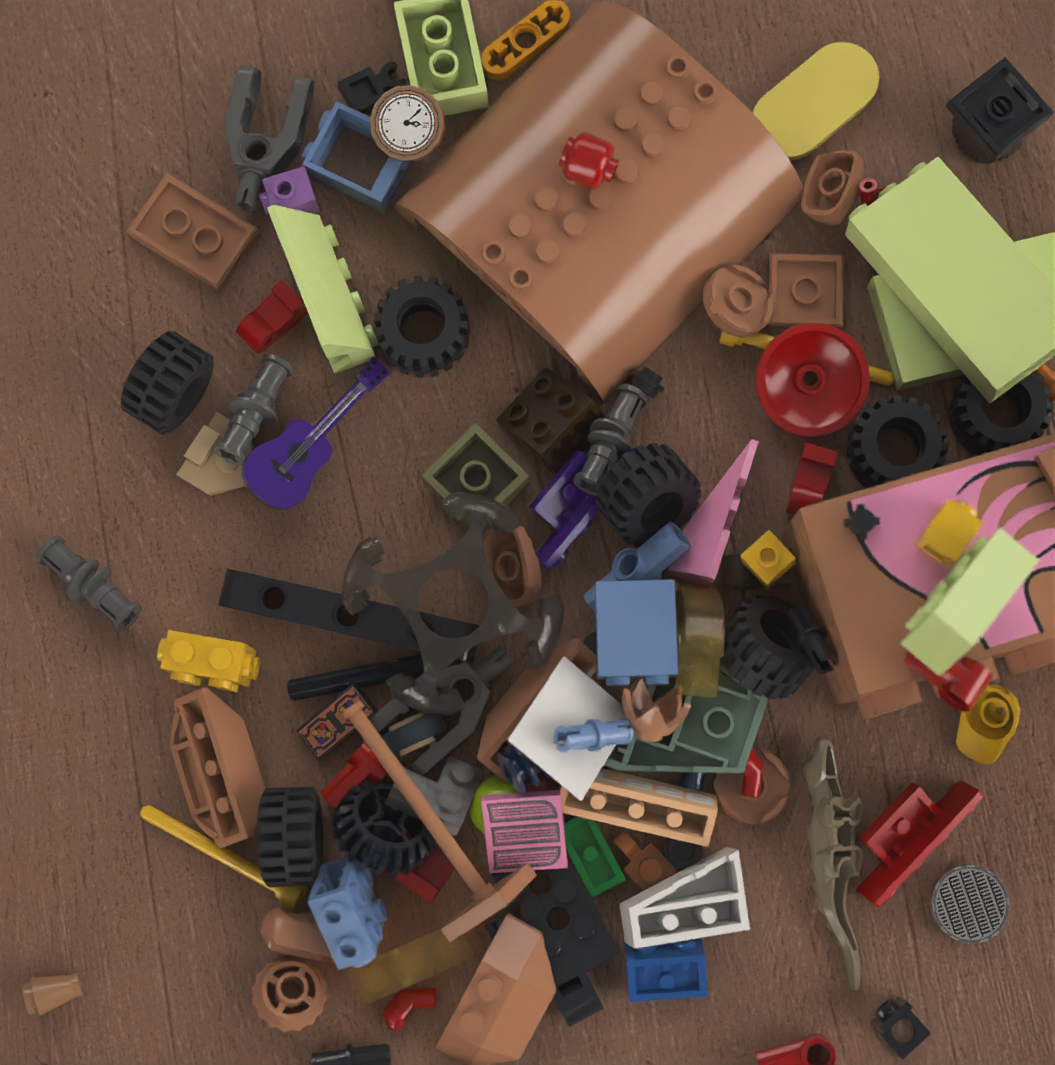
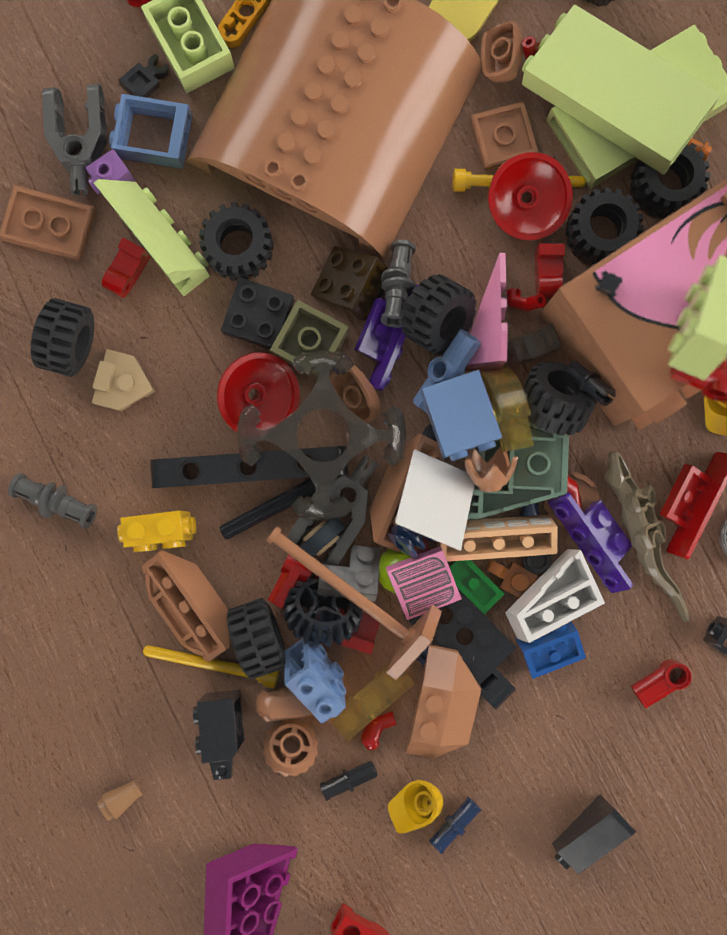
camera: 20 degrees left, 5 degrees up
dark grey piece [213,354,293,465] -> none
dark purple piece [242,357,389,510] -> none
tile [296,682,378,761] -> none
tile [370,85,445,162] -> none
medium blue pin [554,719,633,752] -> none
red head [559,132,619,190] -> none
black plate [629,366,665,399] -> none
nougat tile [703,264,773,338] -> none
yellow brick [740,530,796,590] -> none
yellow brick [914,498,984,568] -> none
none -> black hinge [193,690,245,780]
none -> red dish [217,352,300,439]
none -> black brick [221,277,295,350]
none -> red arm [506,288,546,312]
none -> dark purple bracket [548,493,633,593]

